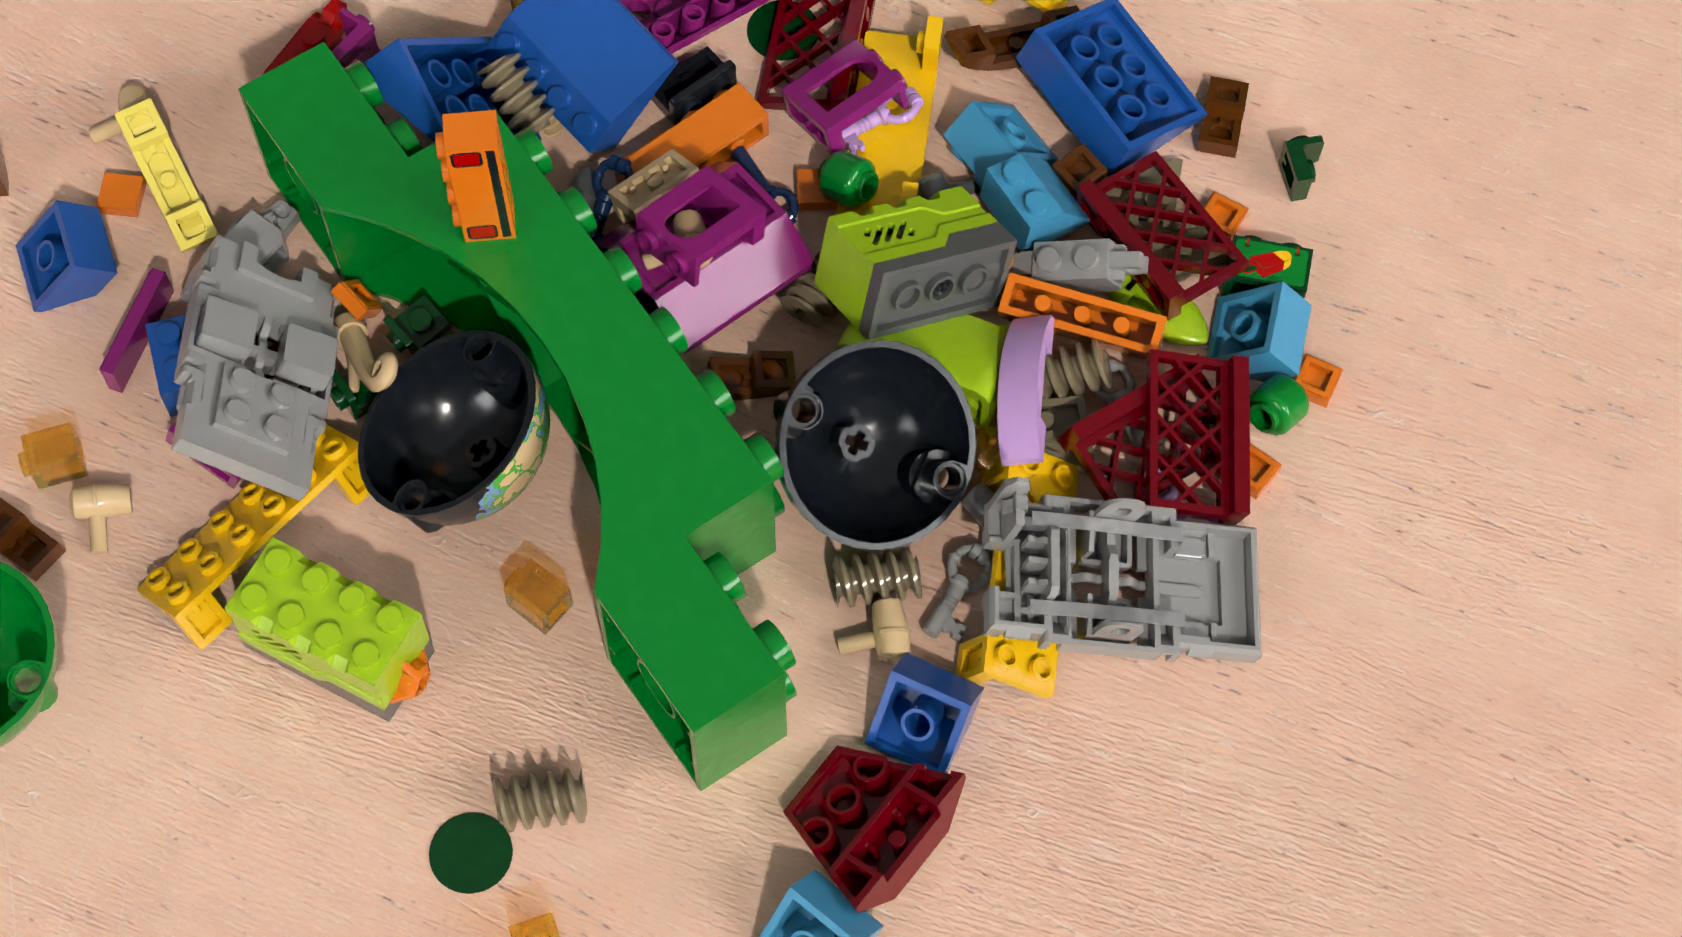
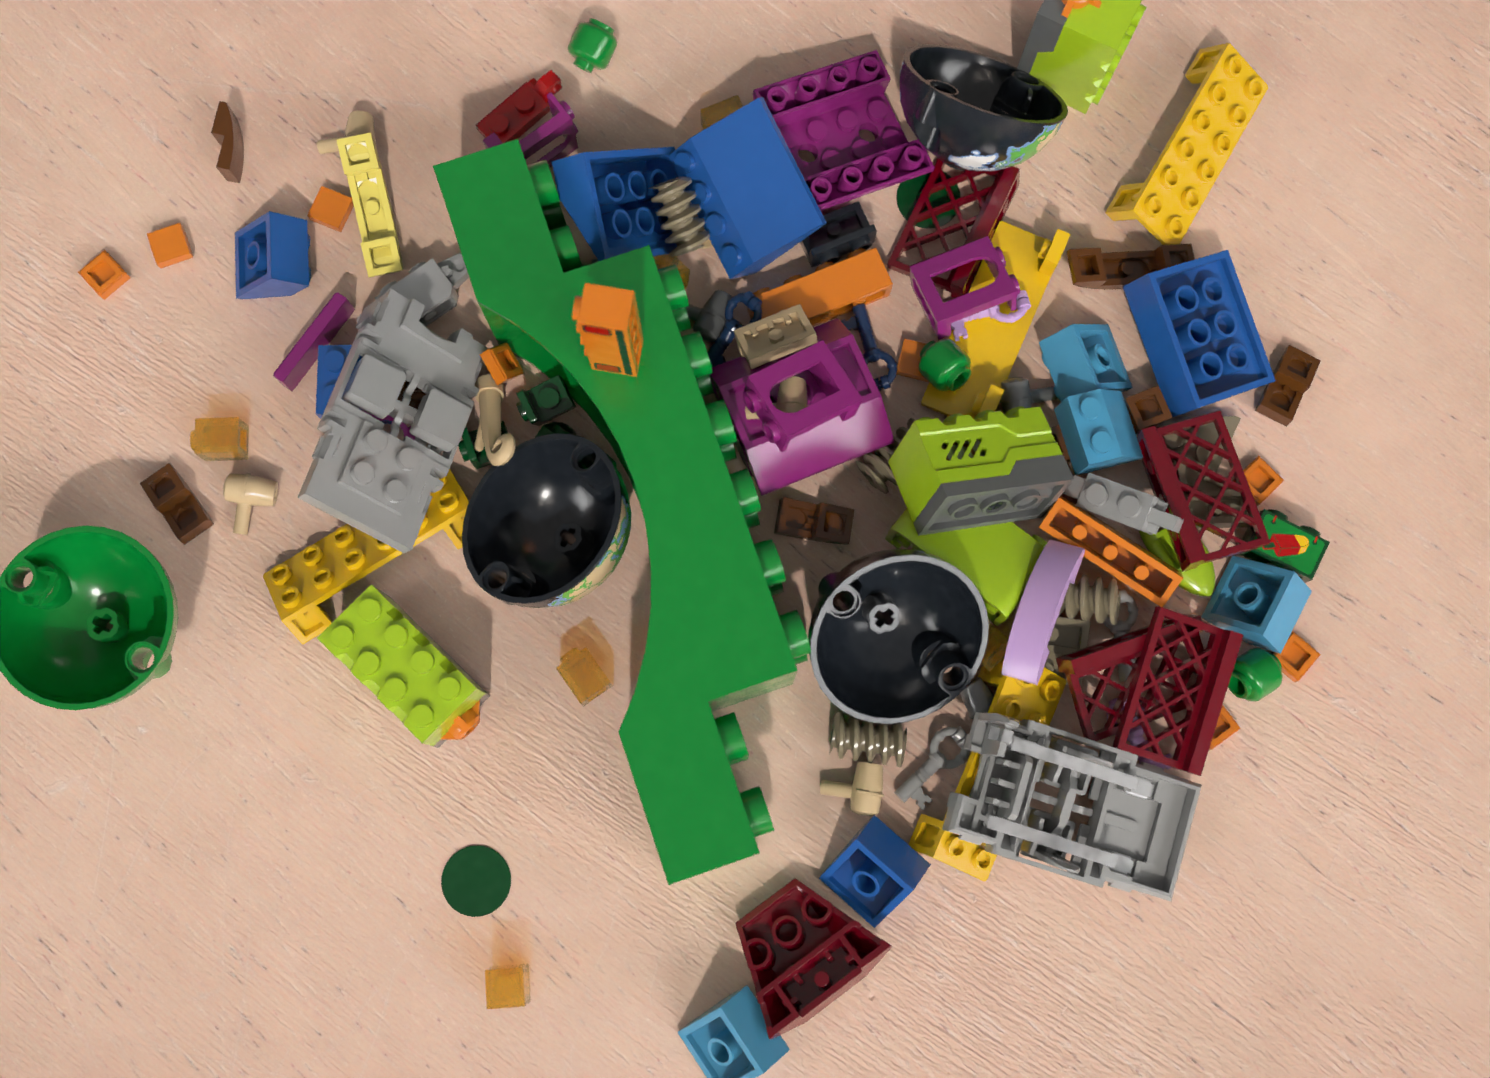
camera: 15 degrees right, 15 degrees up
dark tan piece [494,768,587,832] -> none
dark green bracket [1278,135,1324,202] -> none

